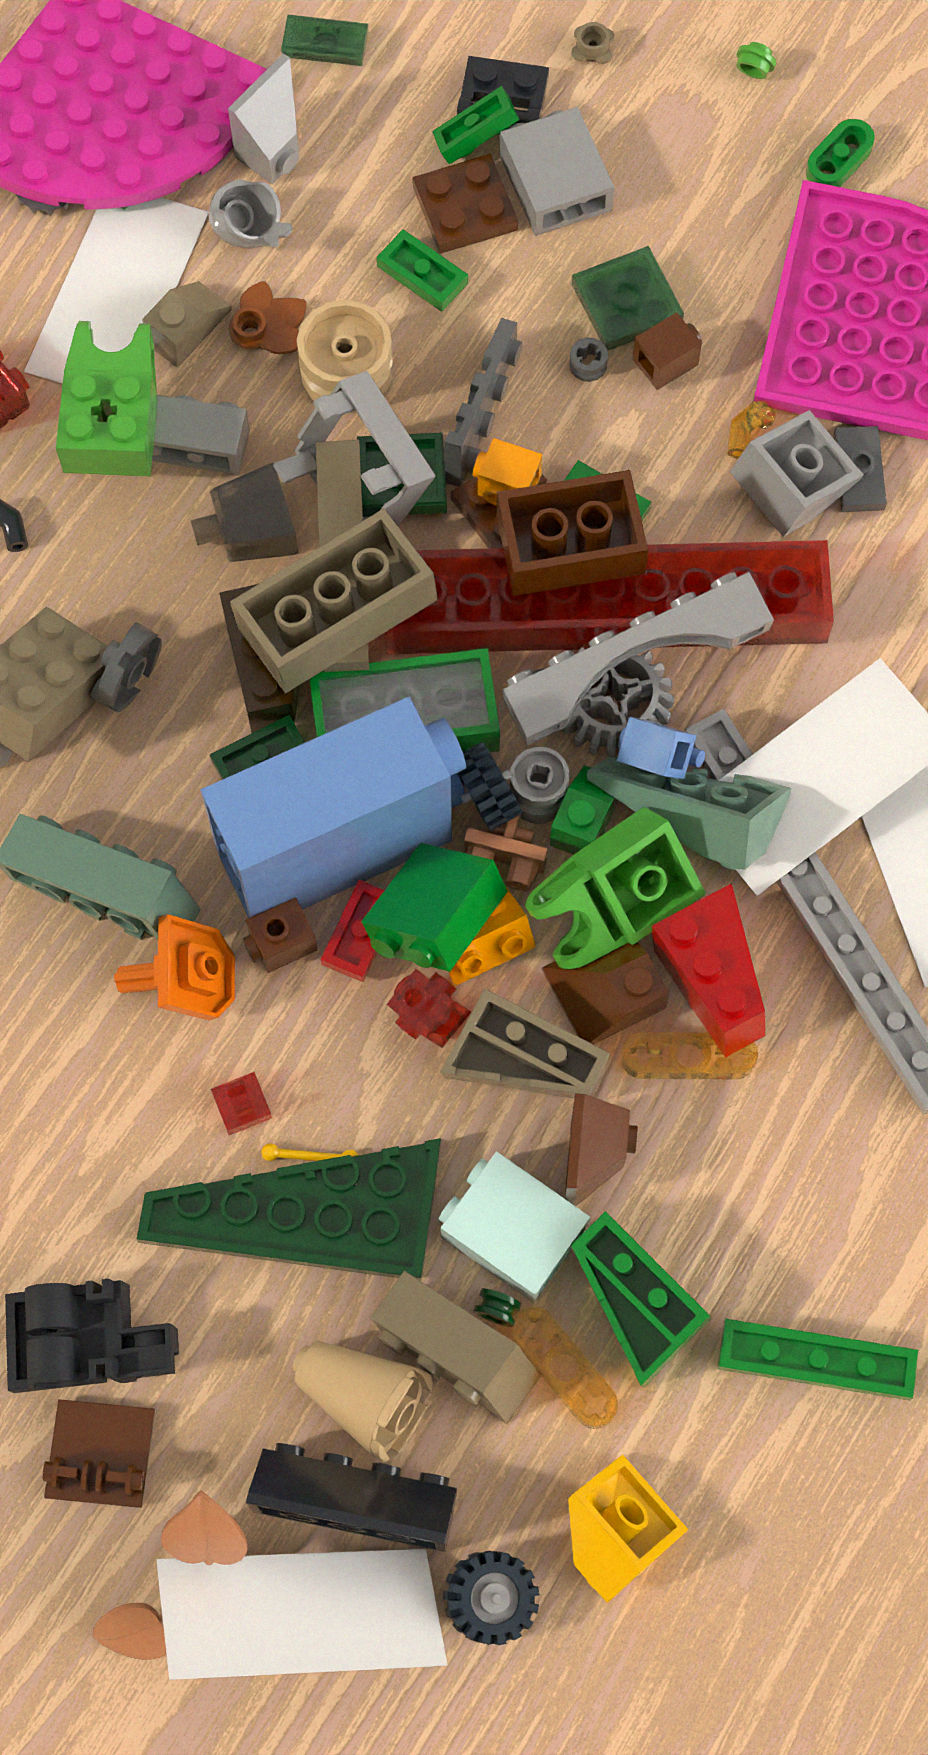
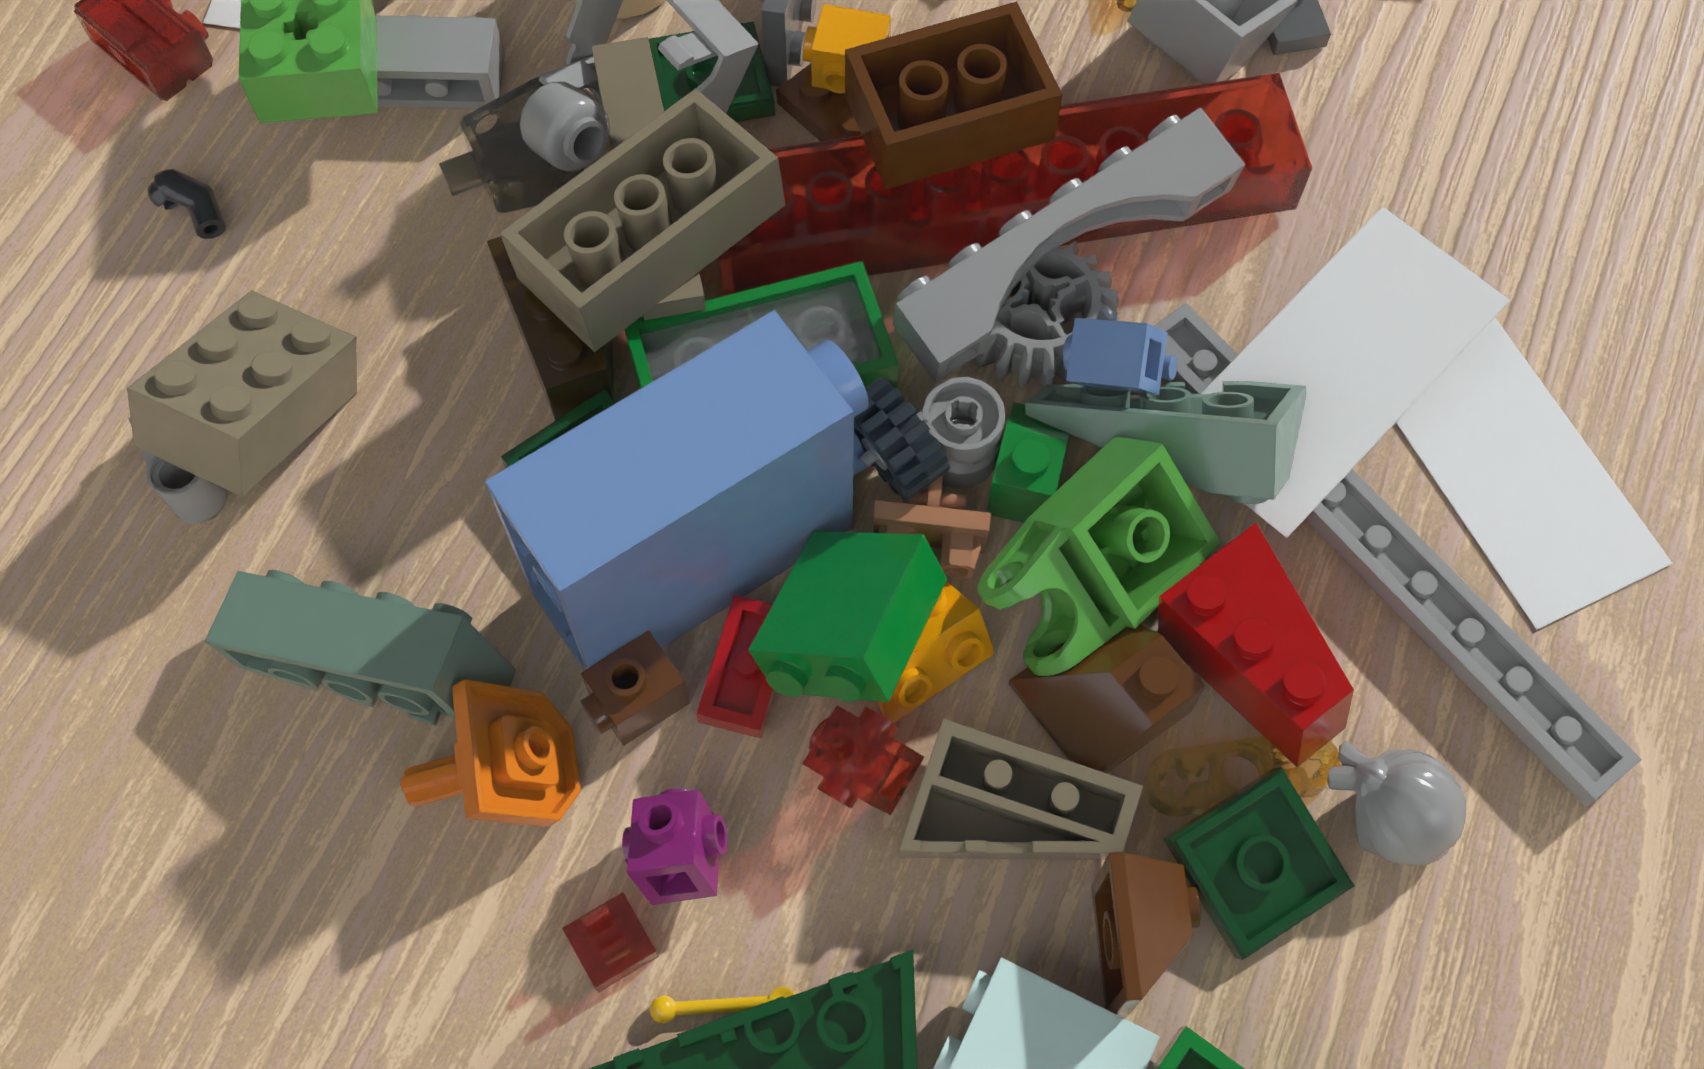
camera: 10 degrees left, 5 degrees down
dark grey plate [90,622,162,712] -> none
none -> light grey head [520,81,610,171]
none -> magenta brick [622,789,728,905]
none -> dark green plate [1163,767,1355,960]
none -> light grey hat [1327,741,1466,866]

